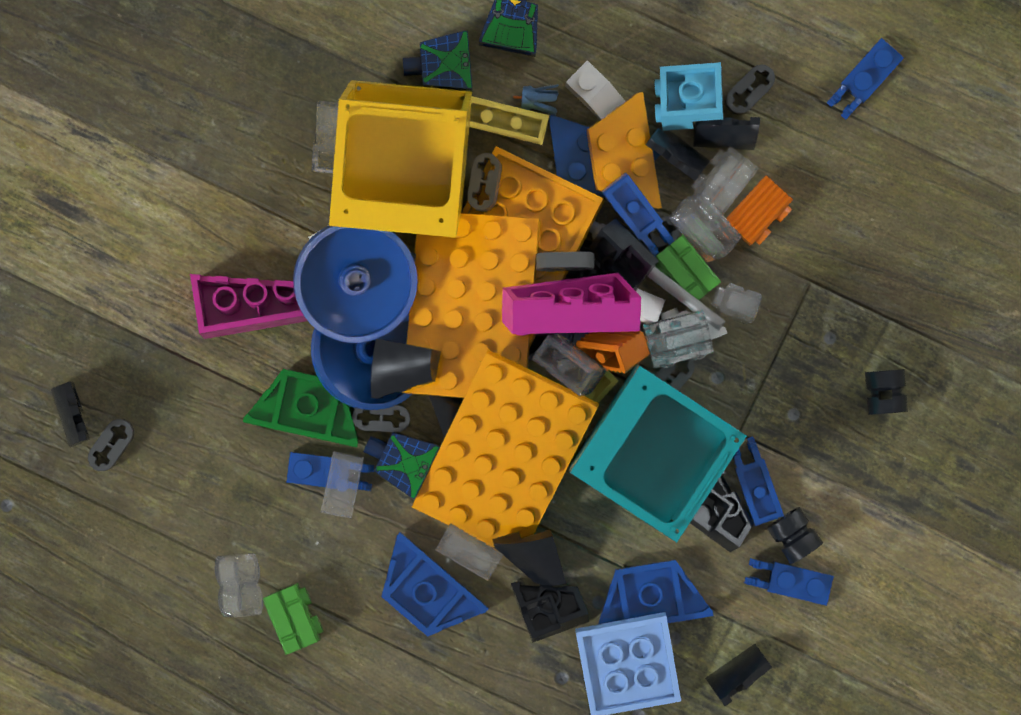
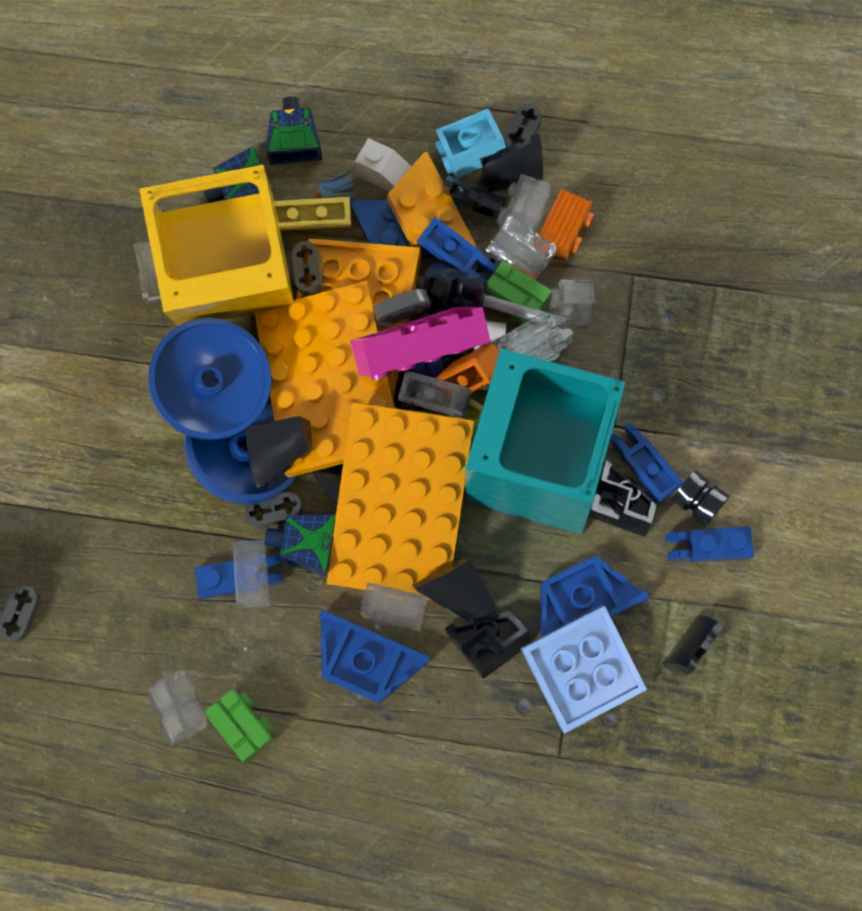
camera: 15 degrees left, 15 degrees down
dark pink wedge [190,274,307,339] -> none
green wing [243,369,359,447] -> none
blue hinge [827,38,904,120] -> none
black wheel [865,369,908,415] -> none

